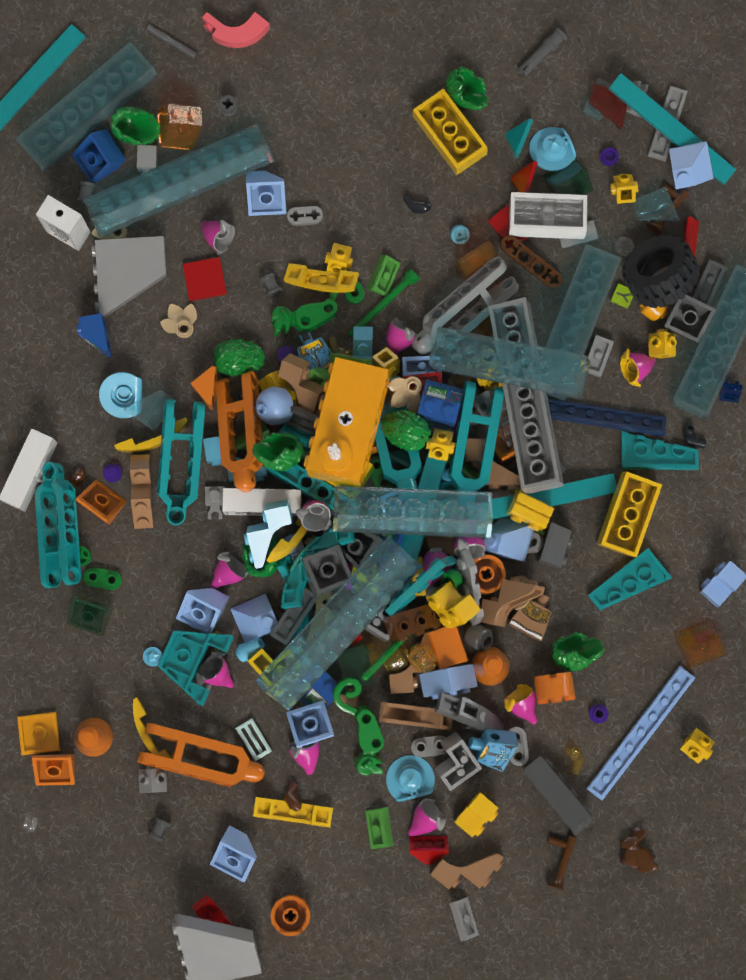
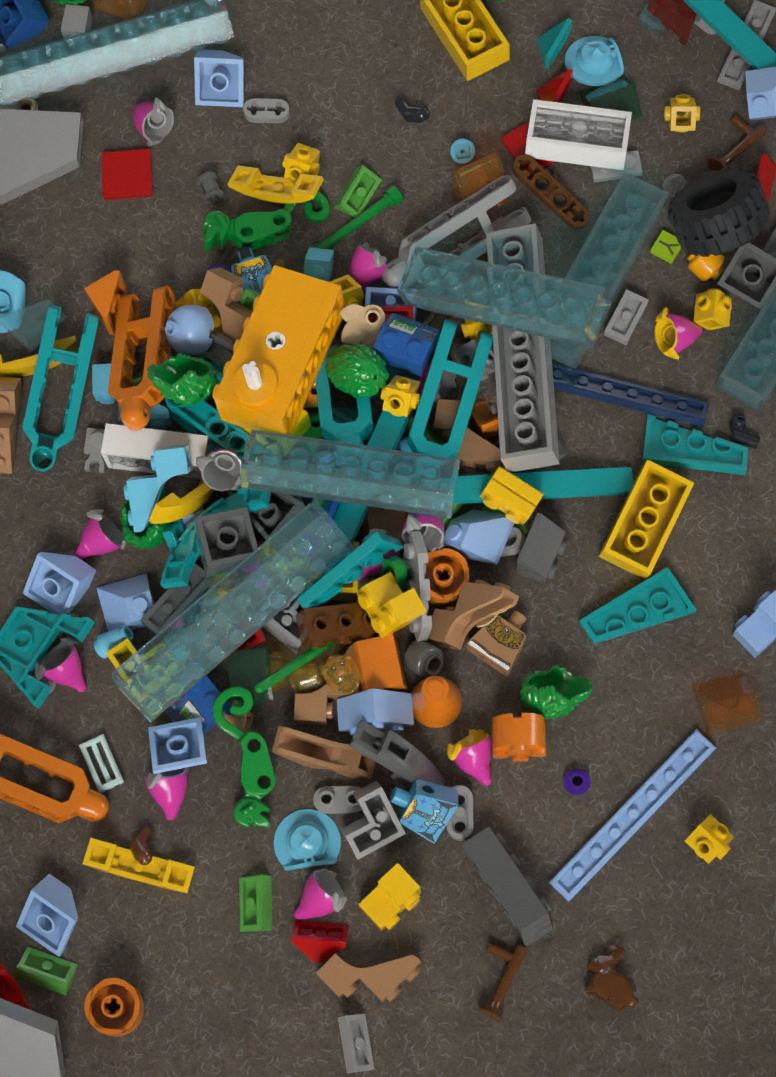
camera: 15 degrees right, 10 degrees down
tan plate [160,304,197,338] -> none
green piece [213,339,265,376] -> none
clear yellow arm [566,746,584,775] -> none
dark purple plate [600,147,619,166] -> none
clear light blue wing [631,187,679,221] -> none
none -> bright green slope [16,947,78,995]

